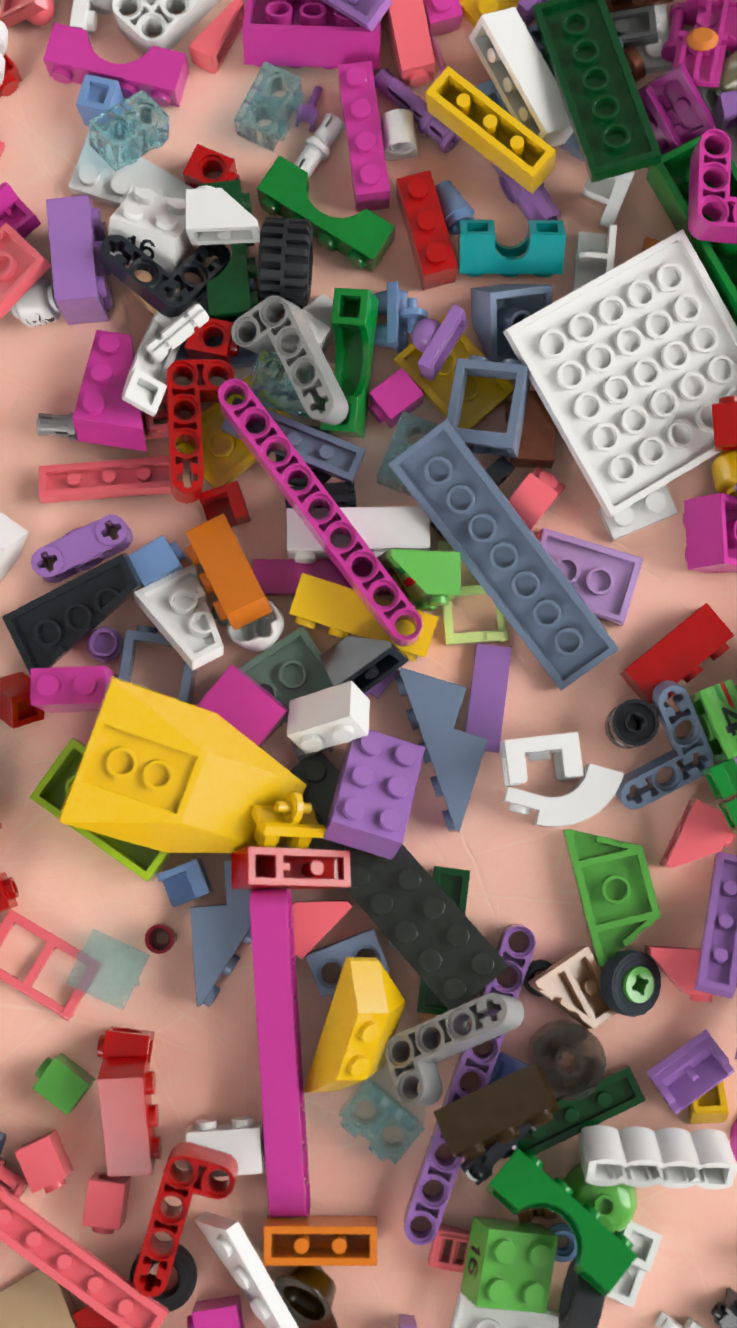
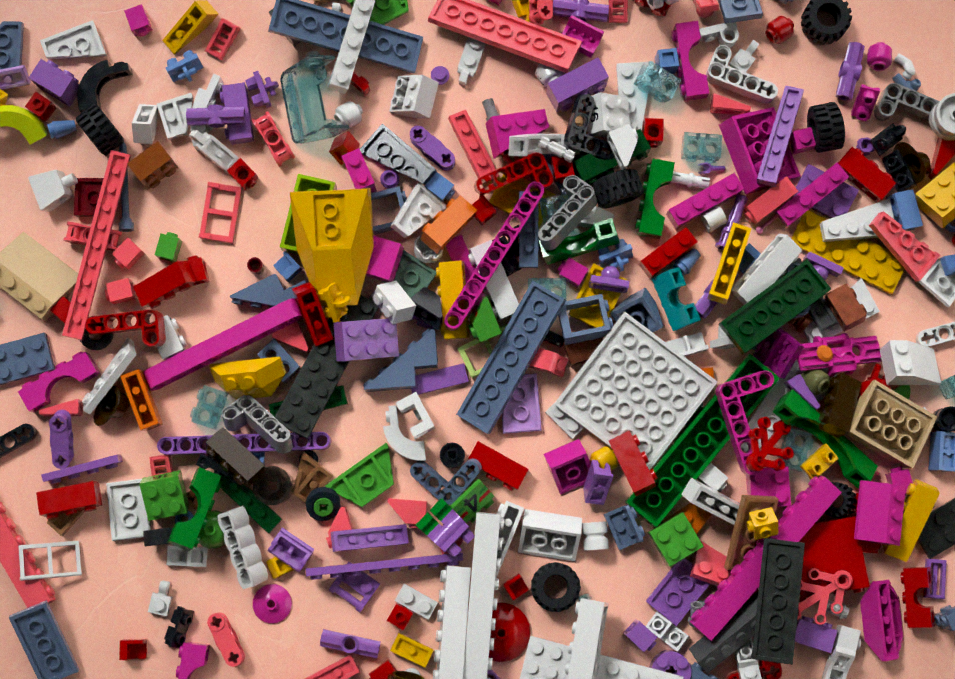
camera: 65 degrees right, 0 degrees up
clear light blue piece [66,928,150,1010] -> none

